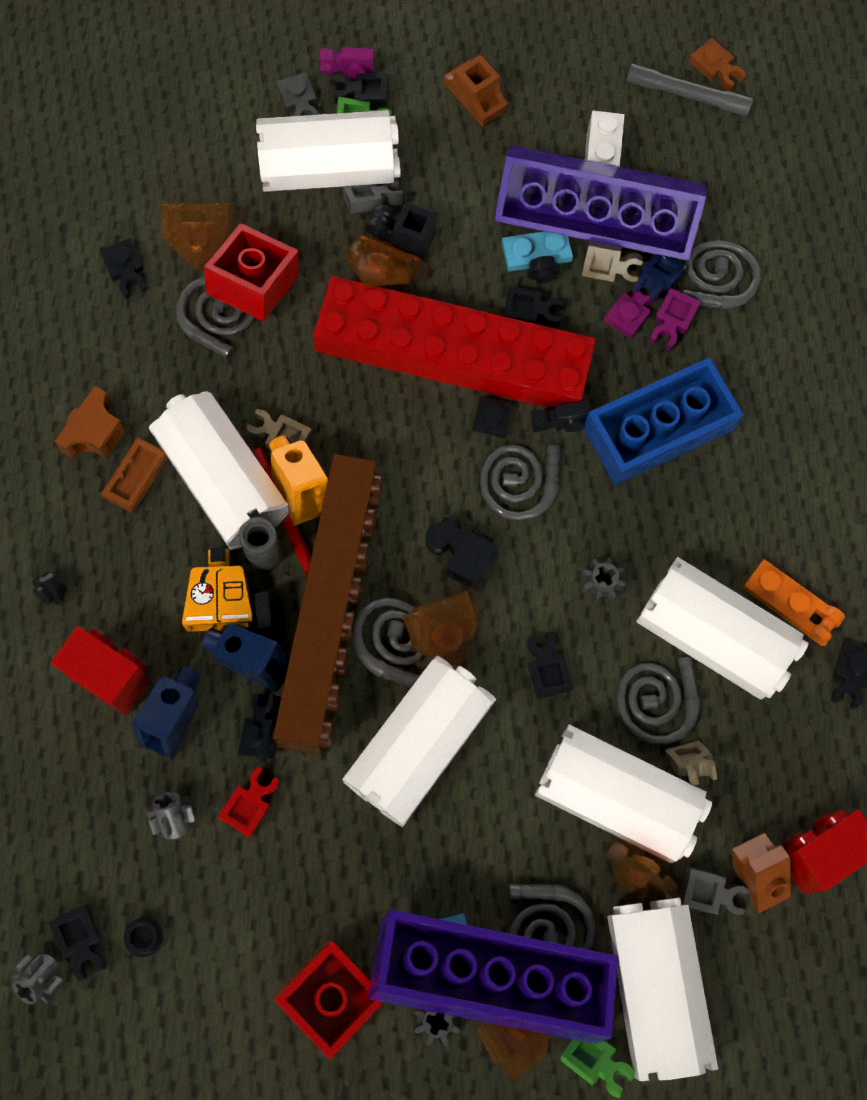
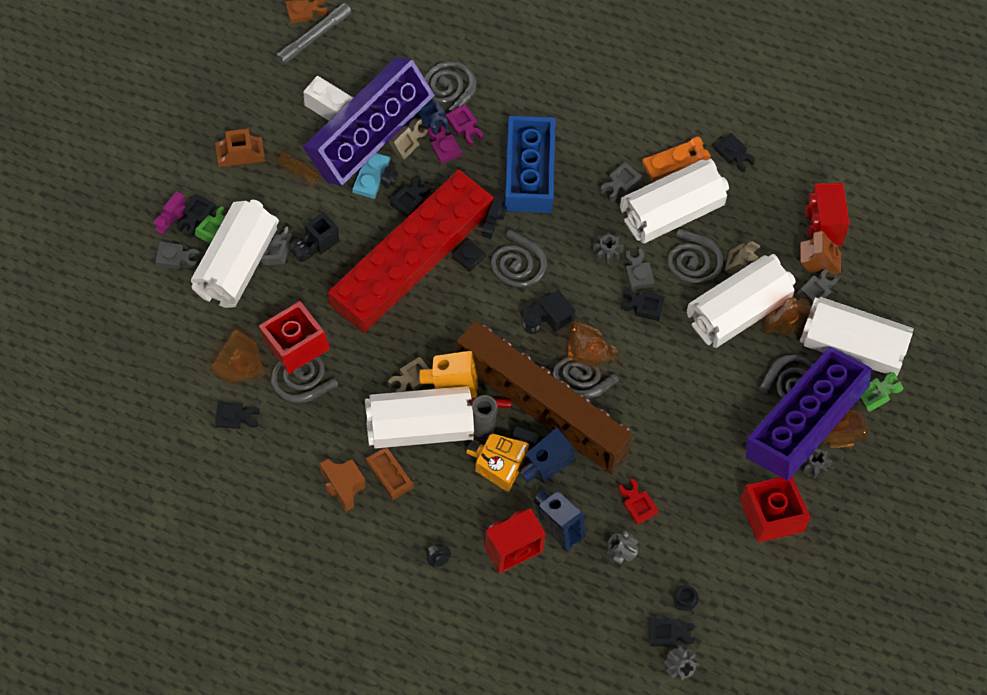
camera: 60 degrees left, 10 degrees down
black plate [238,693,282,759] -> none
white brick [342,656,496,828] -> none
clear orange plate [347,235,421,287] -> none
none -> clear orange axle [278,152,320,185]
none -> dark grey plate [600,162,642,202]
none -> dark grey plate [625,249,655,290]

